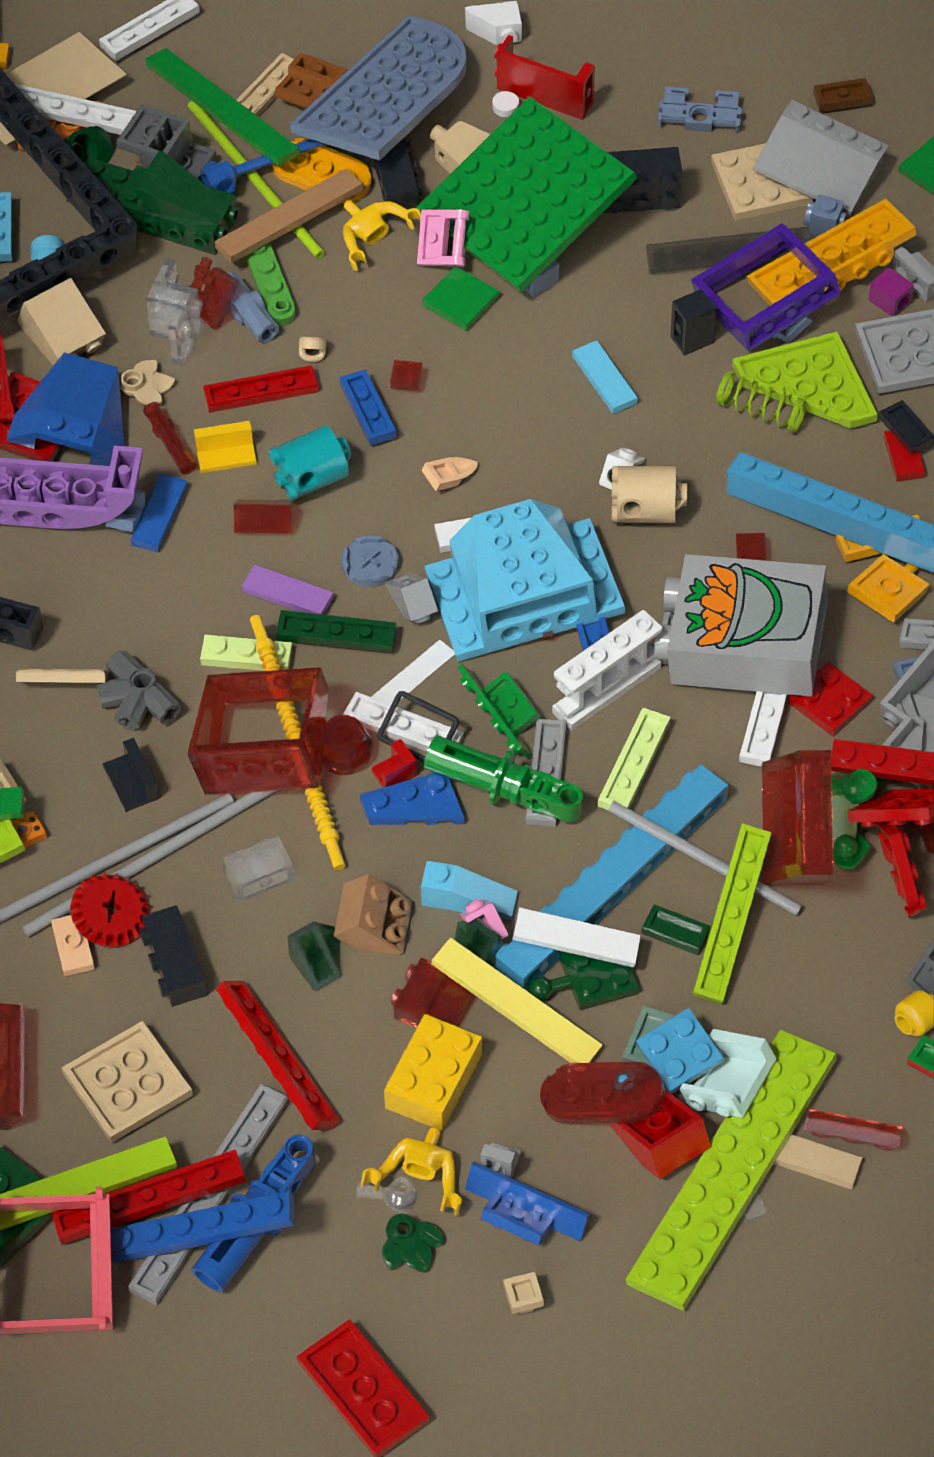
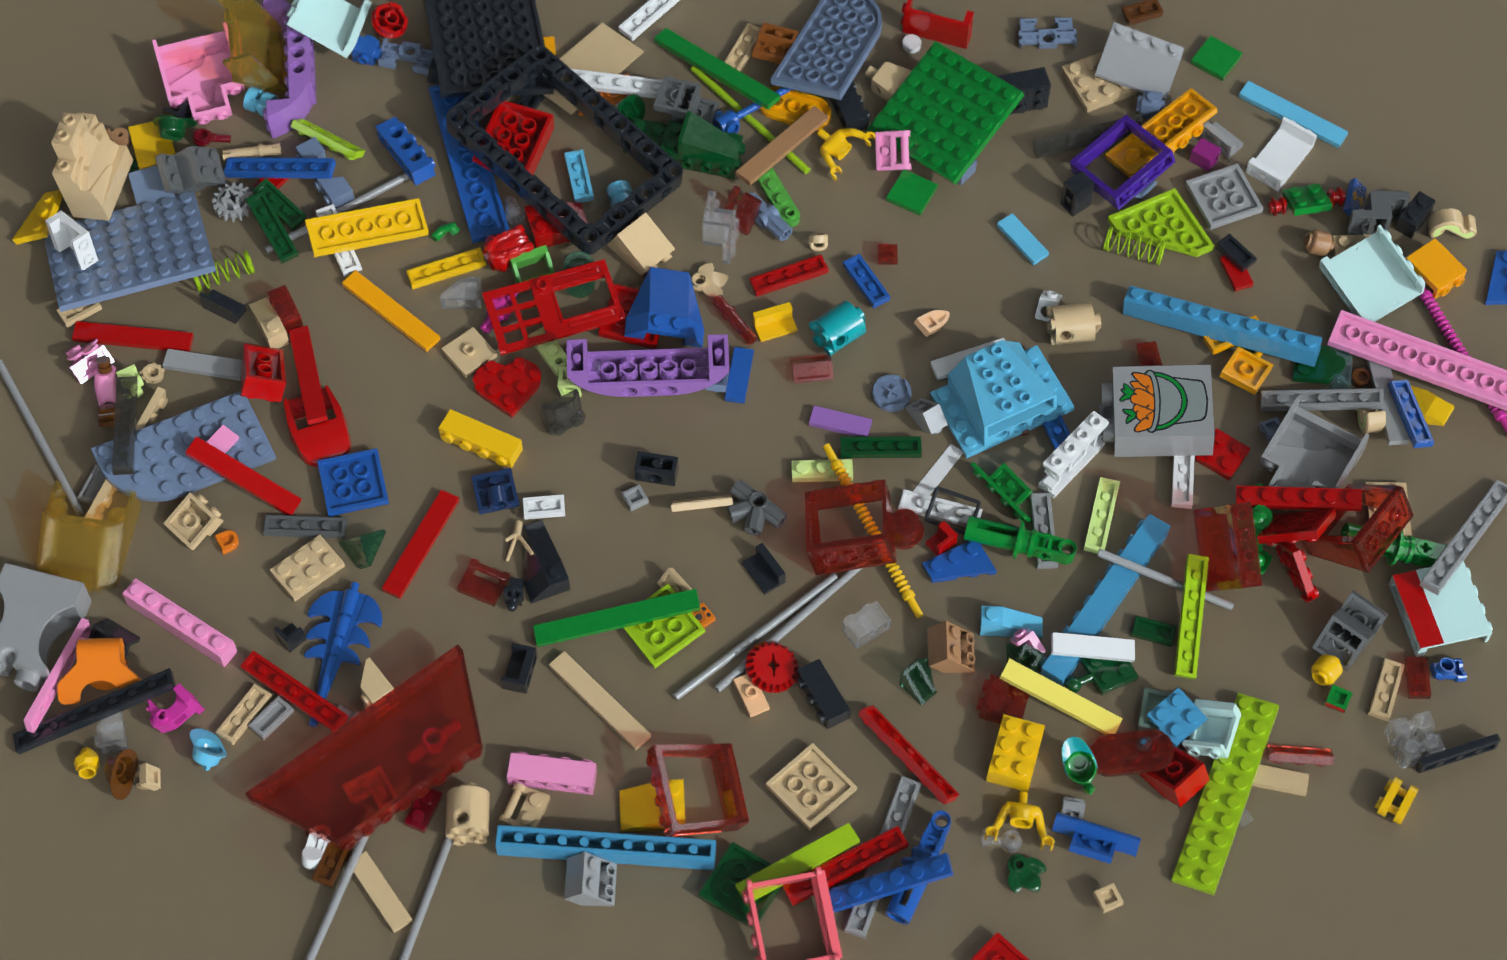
camera: 10 degrees left, 5 degrees up
none -> green hair [1061,736,1097,795]

